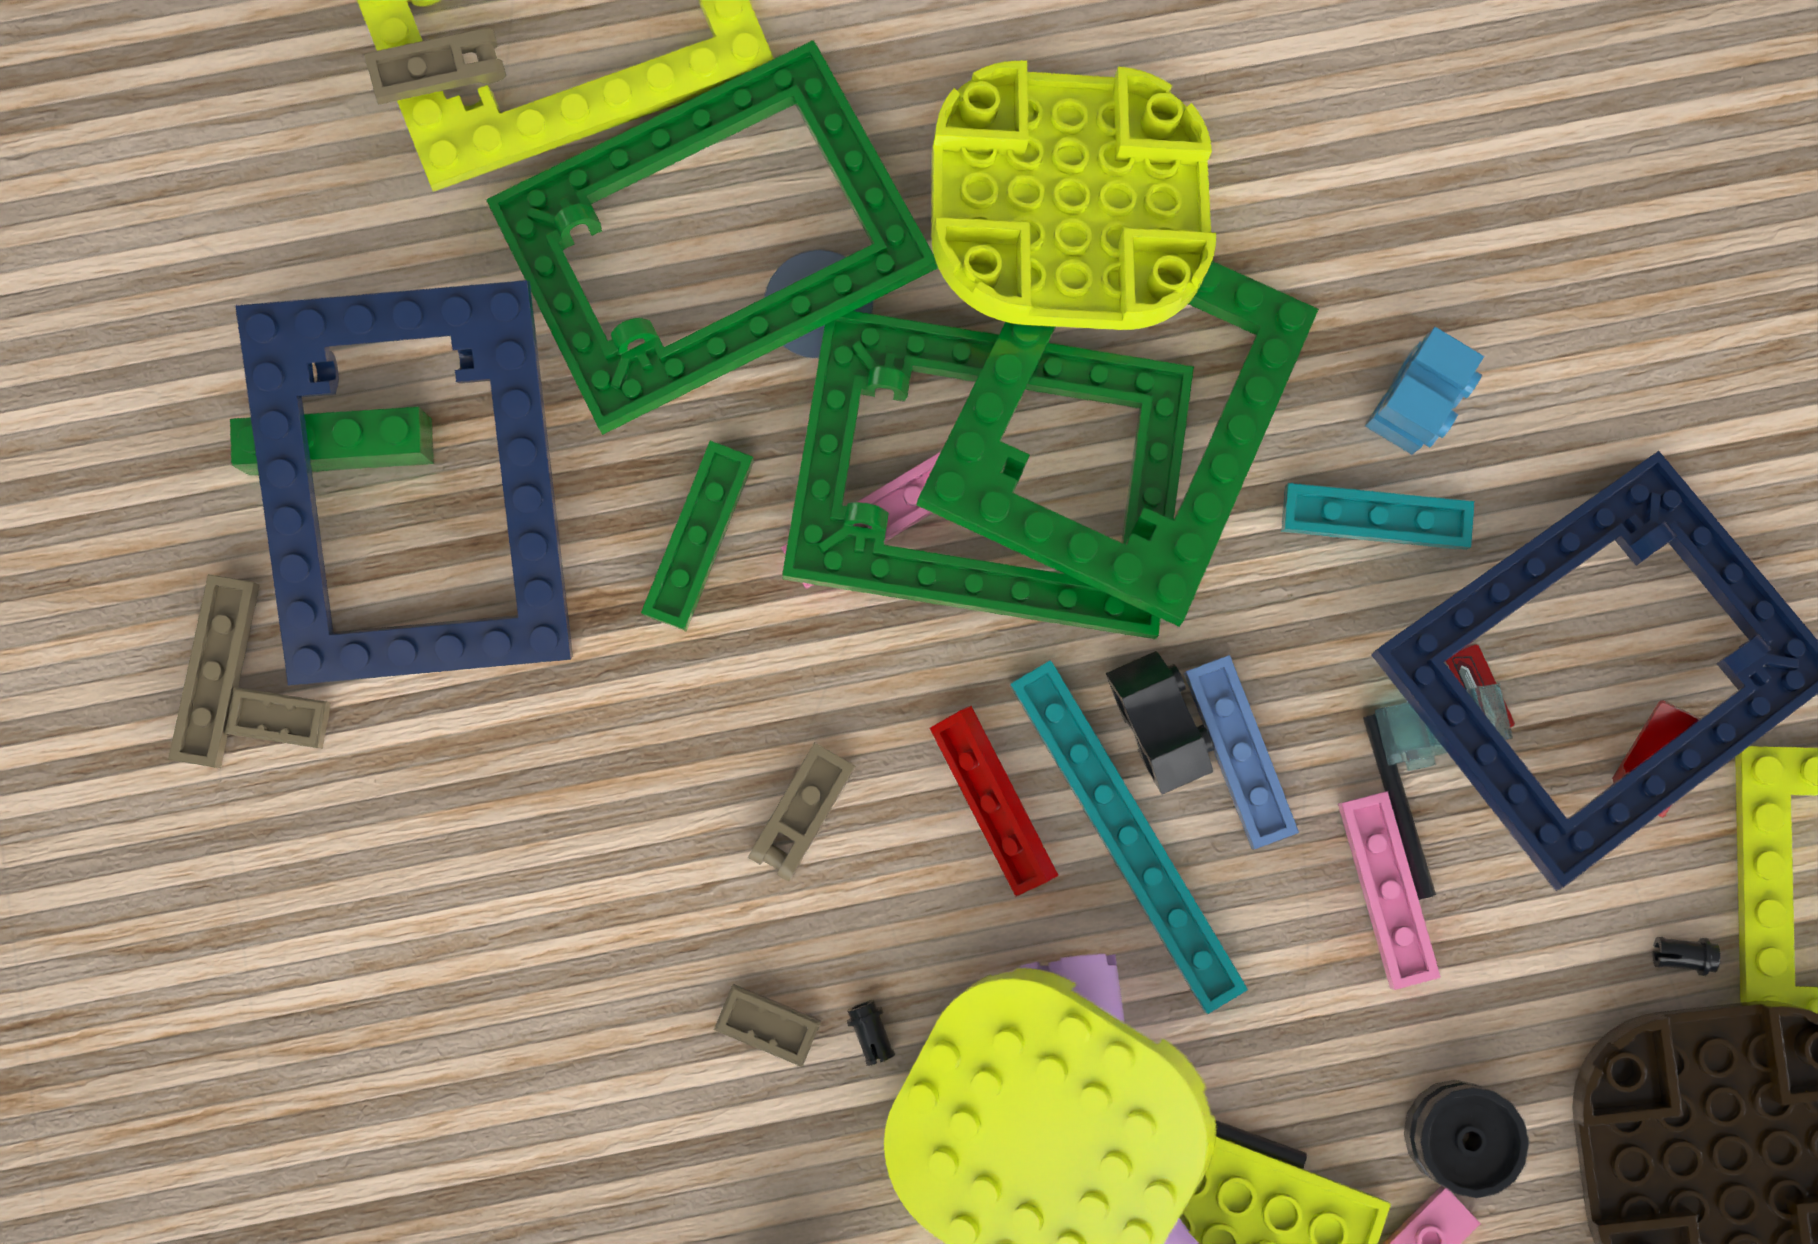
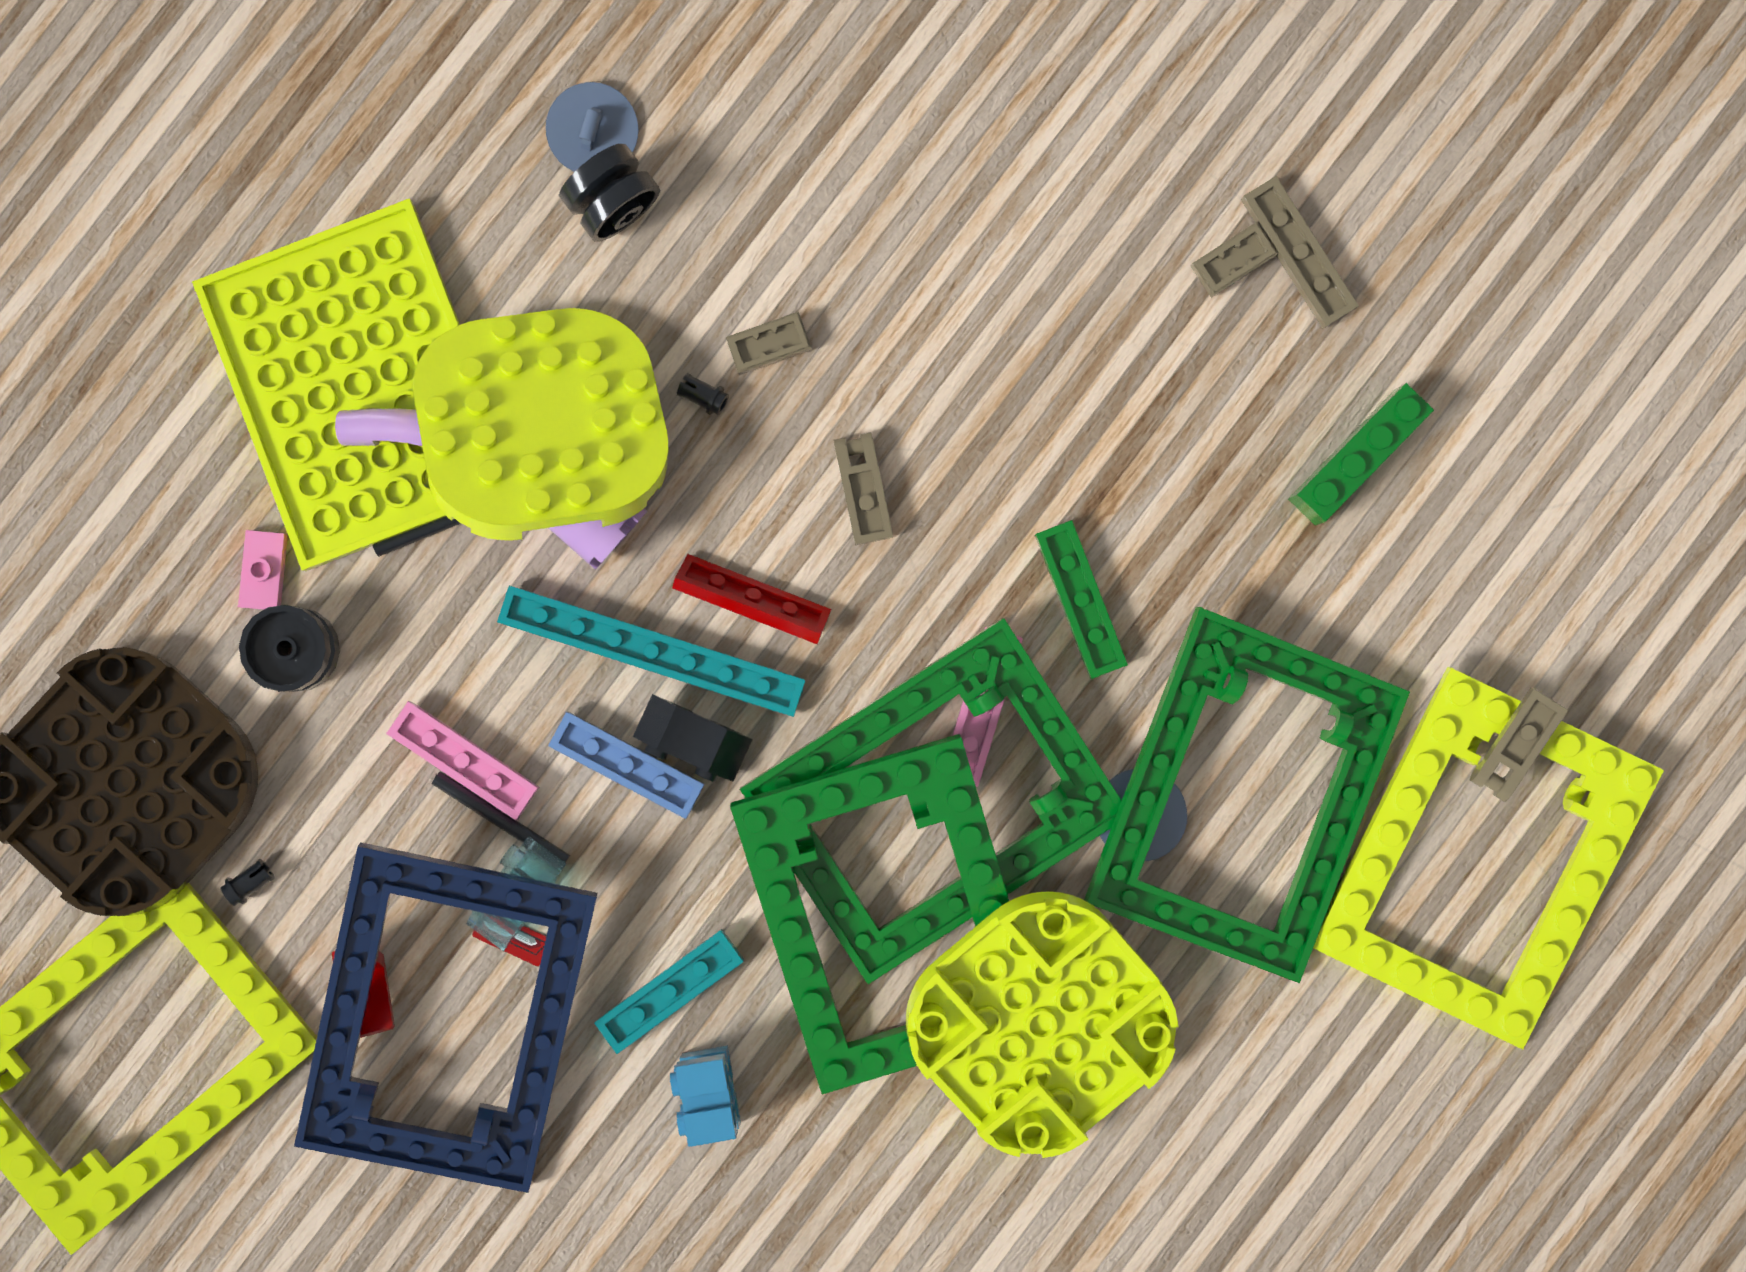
camera: 135 degrees right, 5 degrees up
dark blue plate [235,280,573,686] -> none

